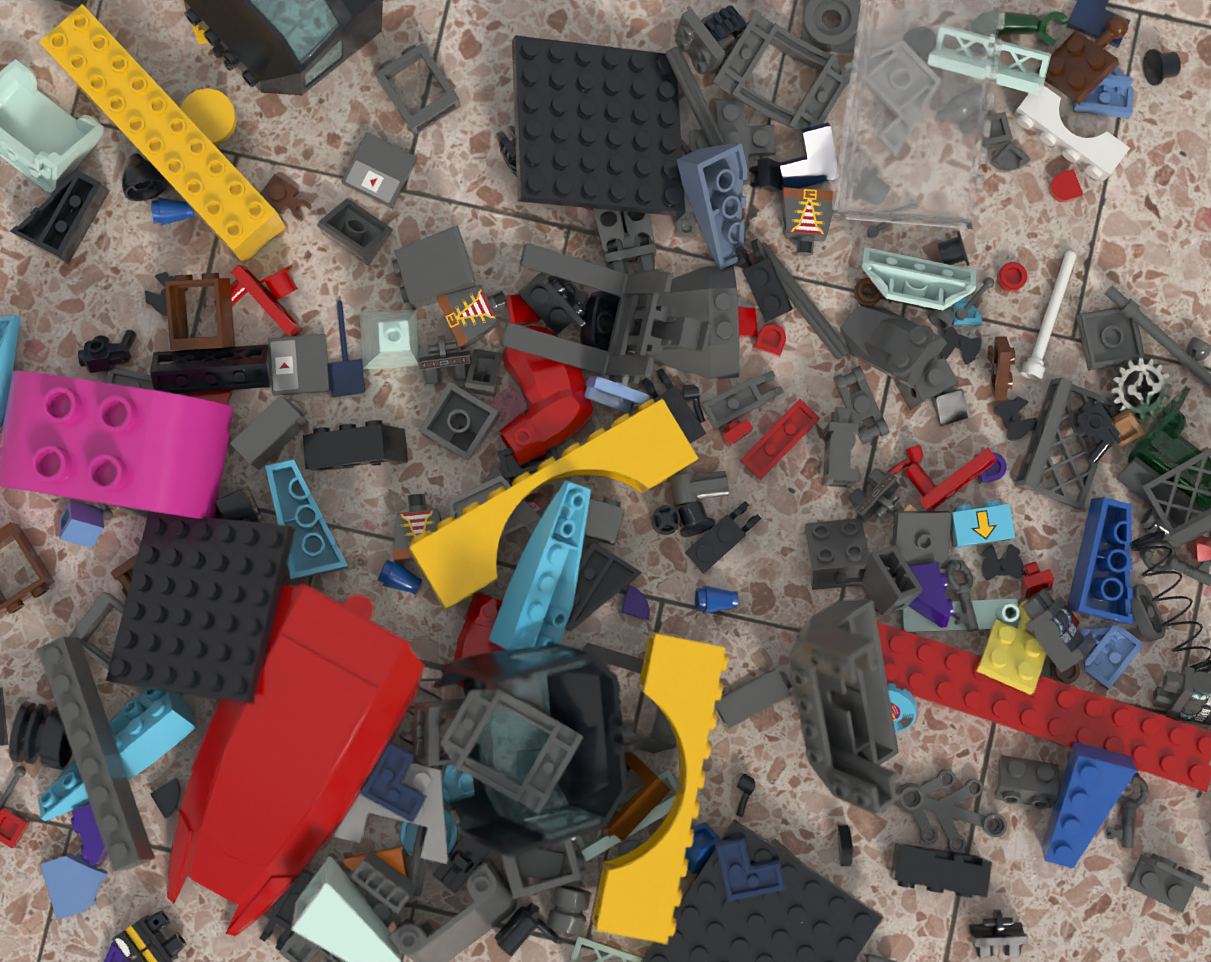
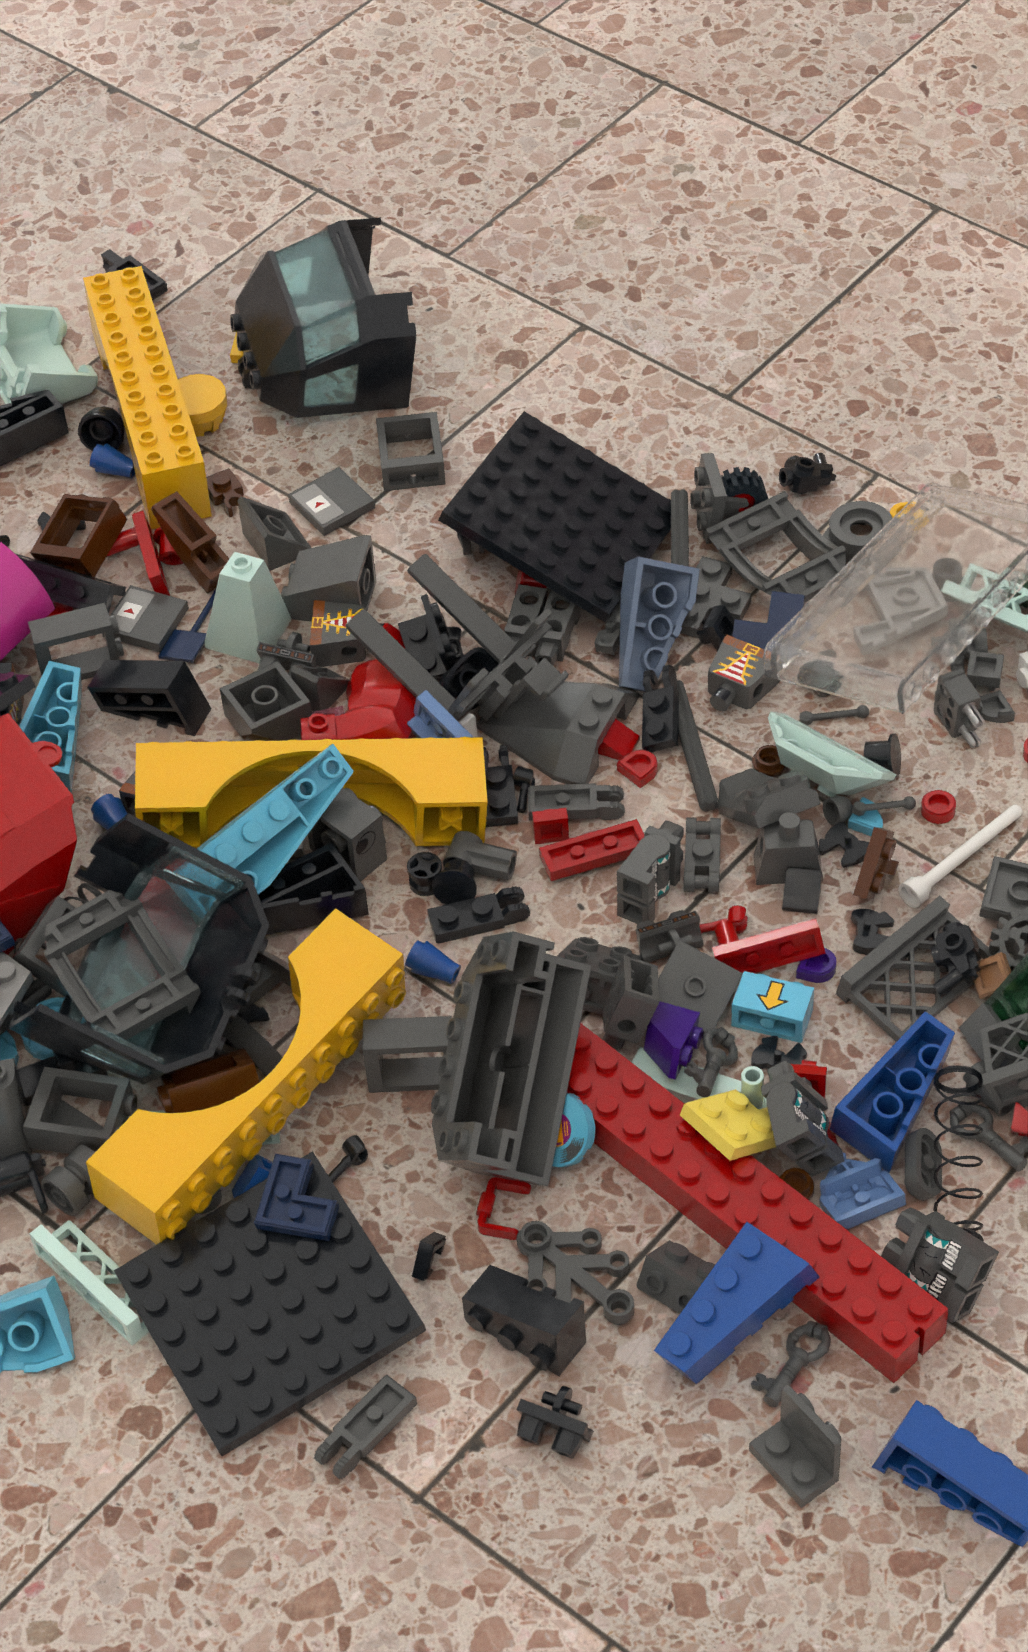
camera: 30 degrees right, 35 degrees down
none -> reddish brown slope [151,491,230,594]
none -> dark grey piece [933,668,985,748]

